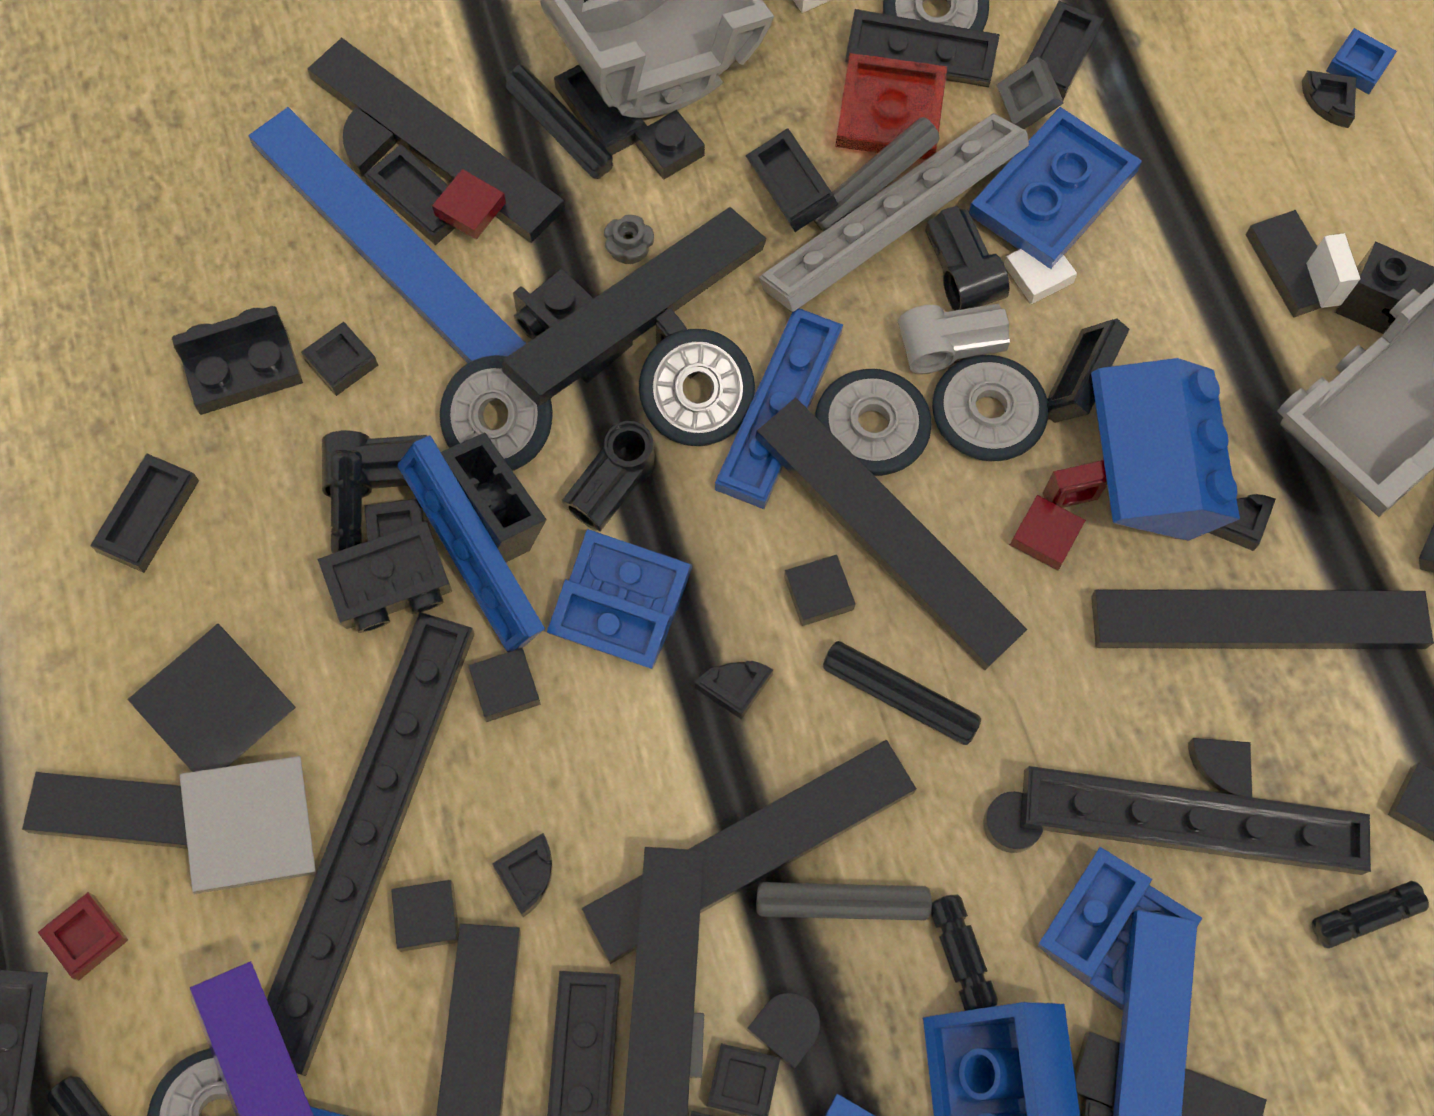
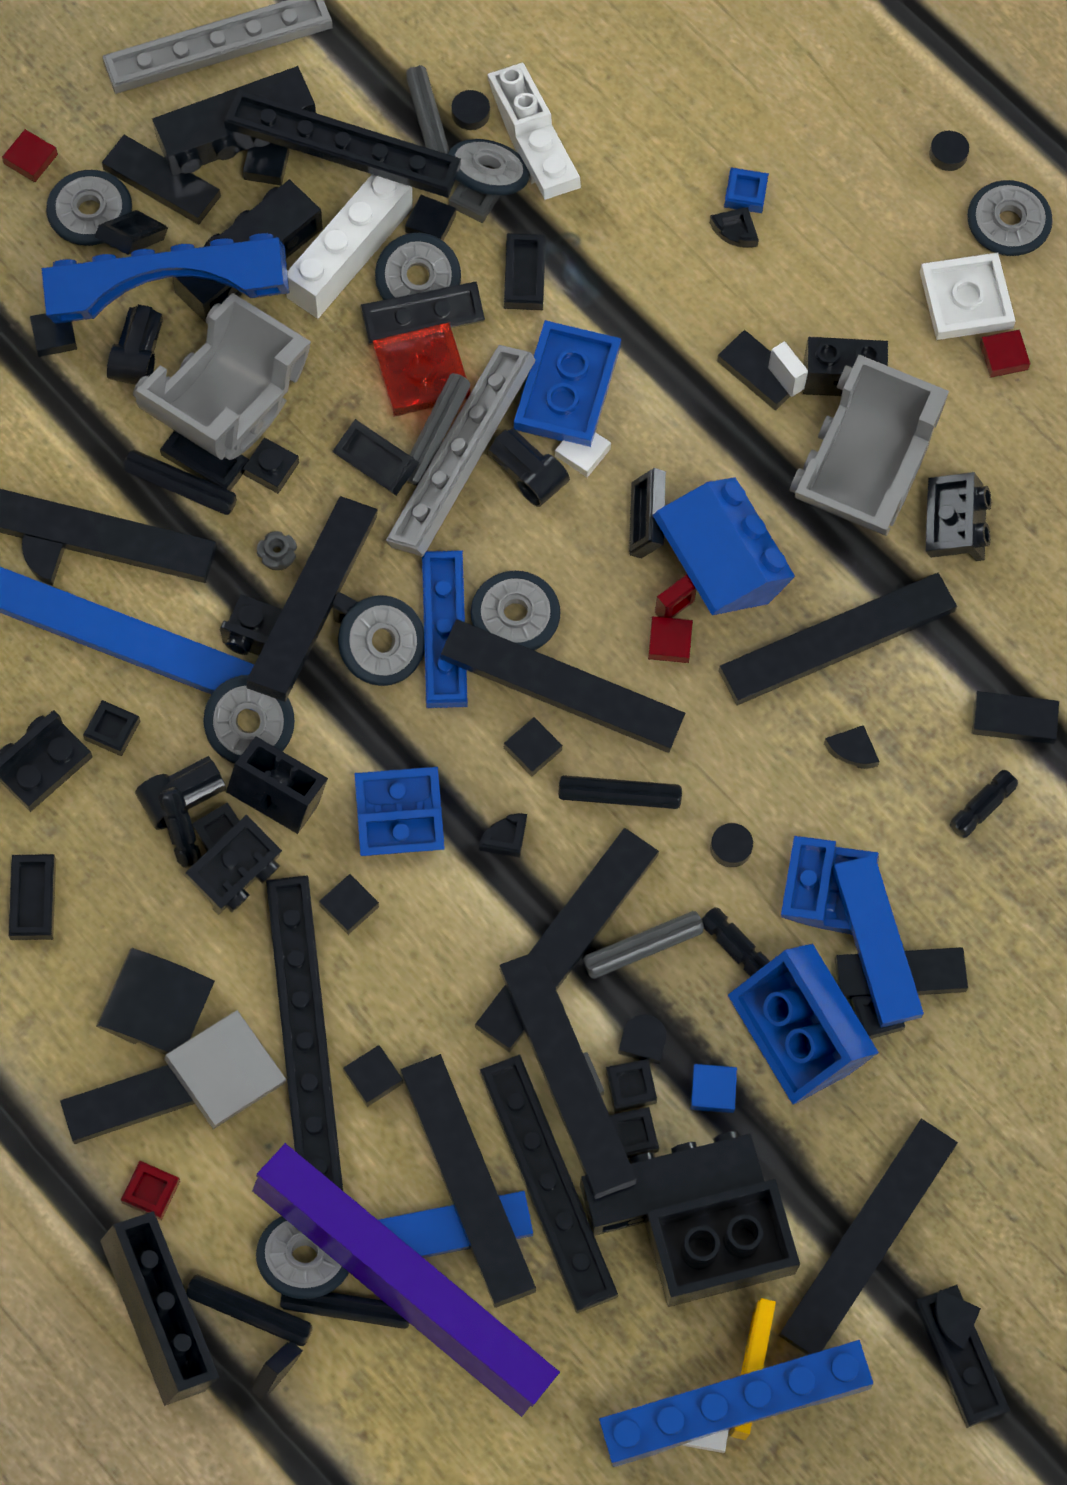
camera: 25 degrees left, 0 degrees up
black tile [364,144,455,245] -> none
blue tile [397,435,545,652] -> none
dark red tile [432,169,506,240] -> none
black tile [492,833,553,917] -> none
black piece [562,421,655,532] -> none
light grey piece [898,304,1010,374] -> none
light grey wheel [932,355,1048,461] -> none
dark grey plate [996,56,1064,129] -> none
black tile [1021,766,1371,875] -> none
black tile [1209,494,1276,551] -> none

